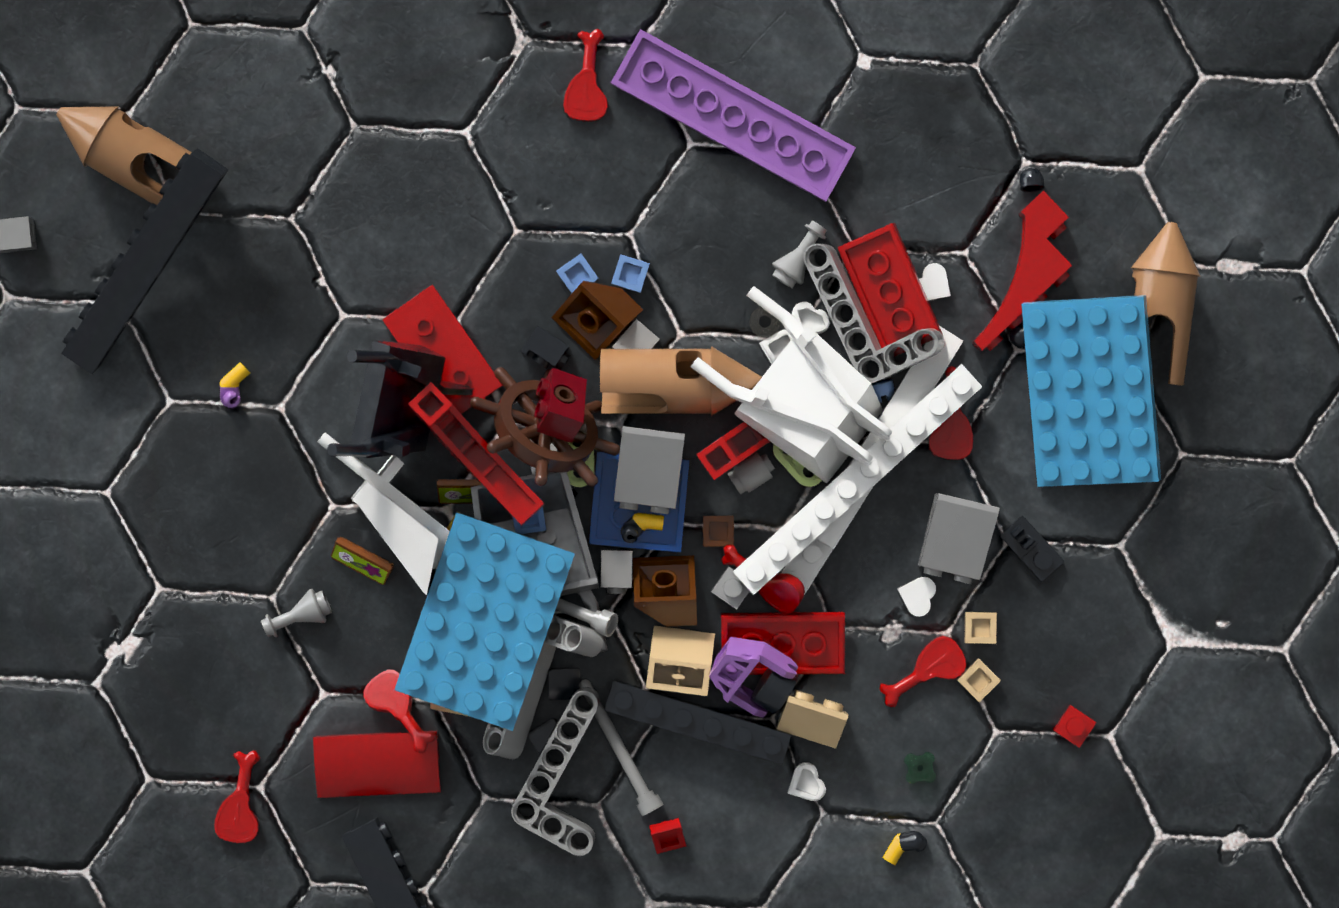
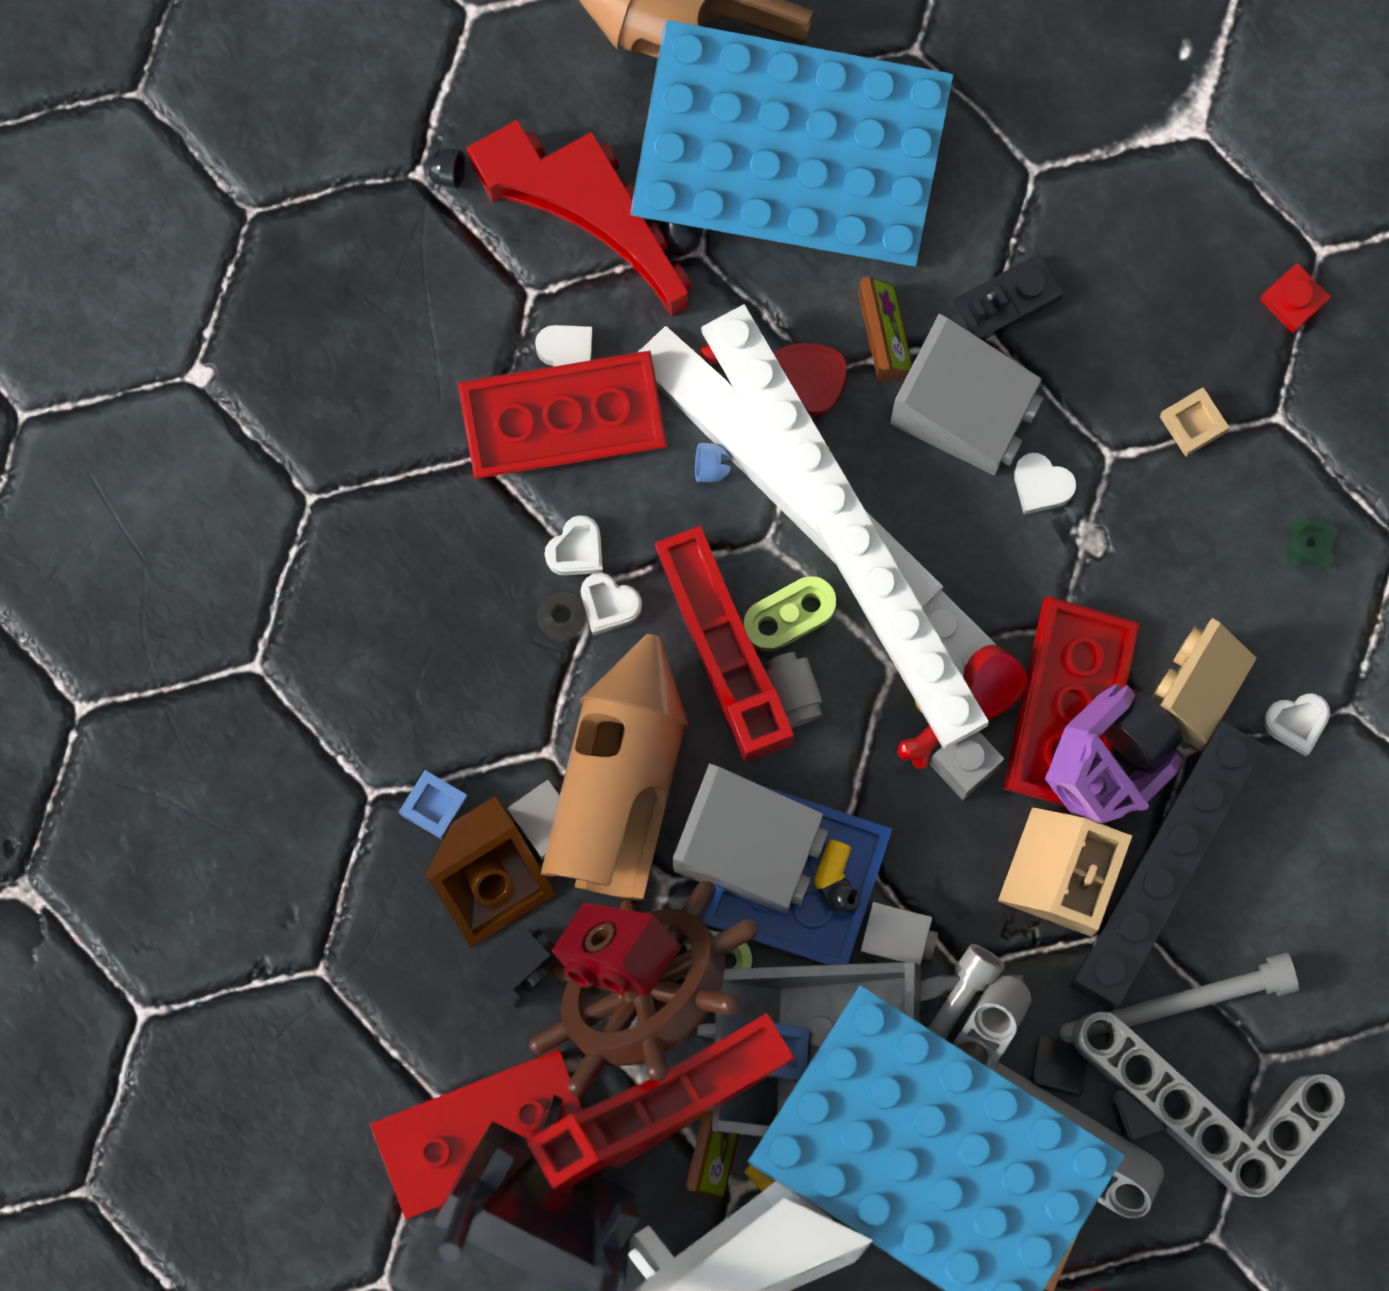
camera: 80 degrees left, 10 degrees down
medium blue plate [556,254,599,293] -> none
red piece [563,29,608,122] -> none
medium lavender plate [611,29,856,202] -> none
reddish brown slope [633,555,697,627] -> none
red plate [649,818,686,854] -> none
white piece [691,286,893,483] -> none
reddish brown plate [703,516,734,547] -> none
light grey piece [772,221,827,289] -> none
light grey beam [804,244,944,383] -> none
red piece [880,635,966,707] -> none
tan plate [964,612,997,644] -> none
none -> slope [858,276,912,383]

